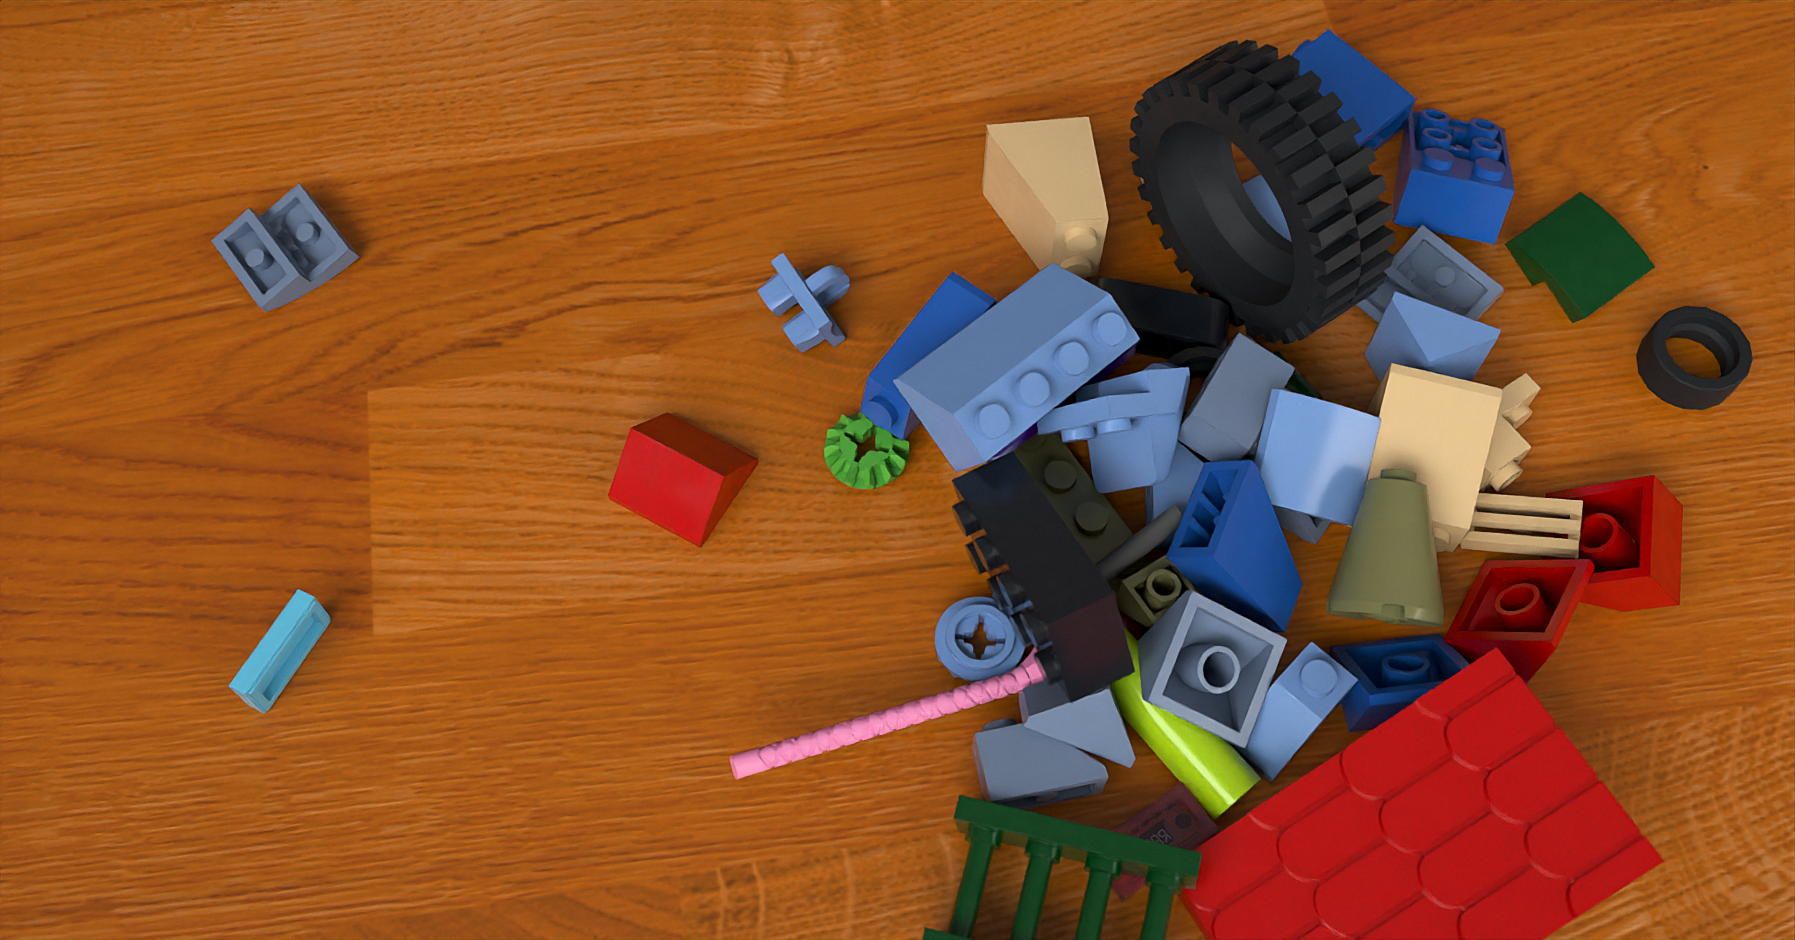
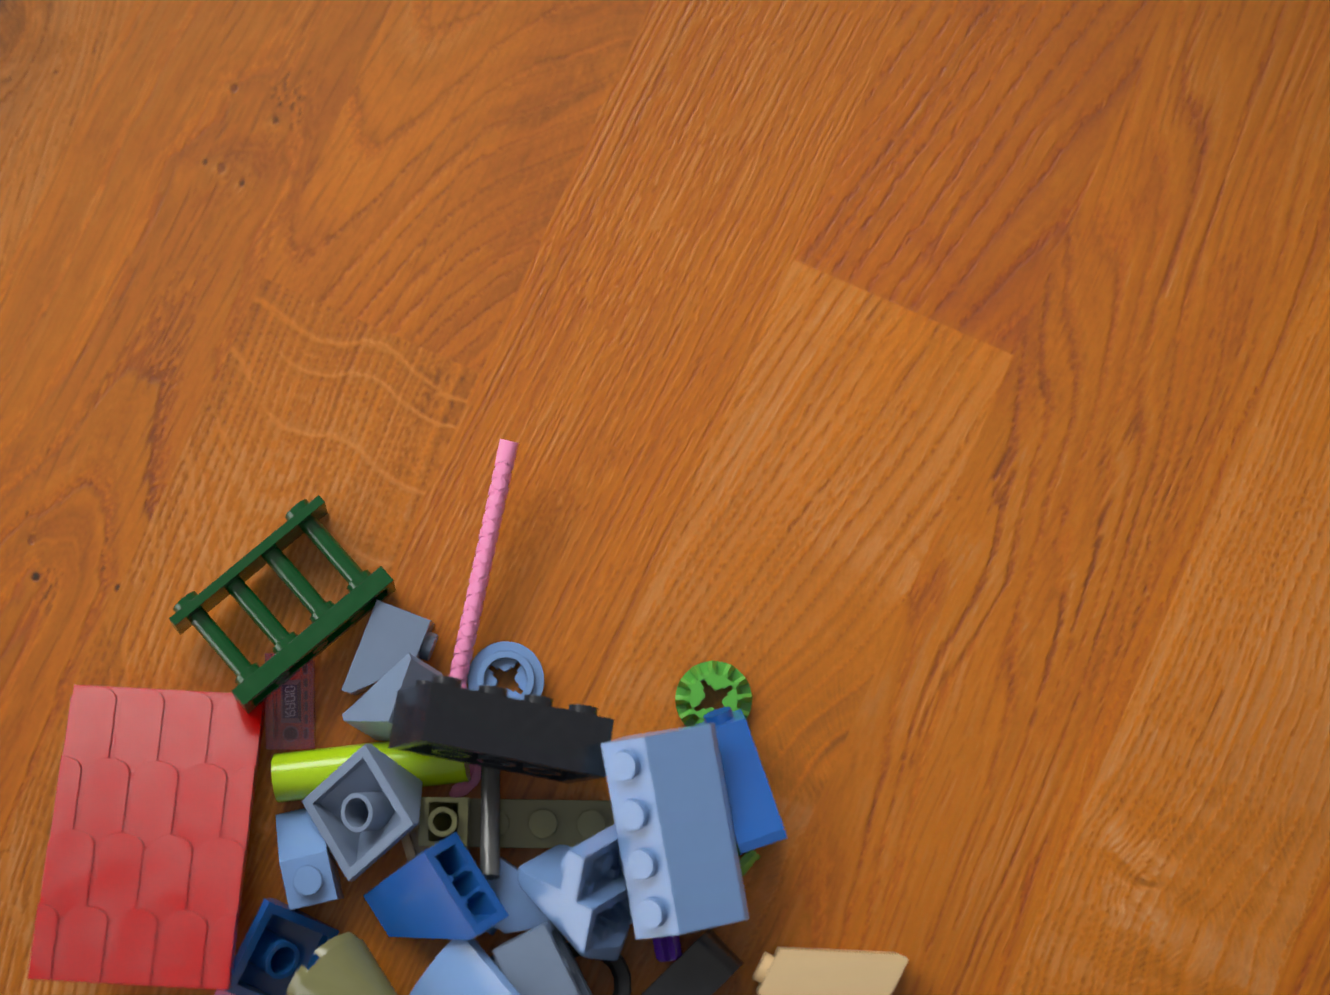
camera: 130 degrees right, 20 degrees up
sand blue slope [211,184,360,312] -> none
medium azure tile [229,589,332,714] -> none
red slope [608,412,758,548] -> none
medium blue hips [757,253,850,353] -> none

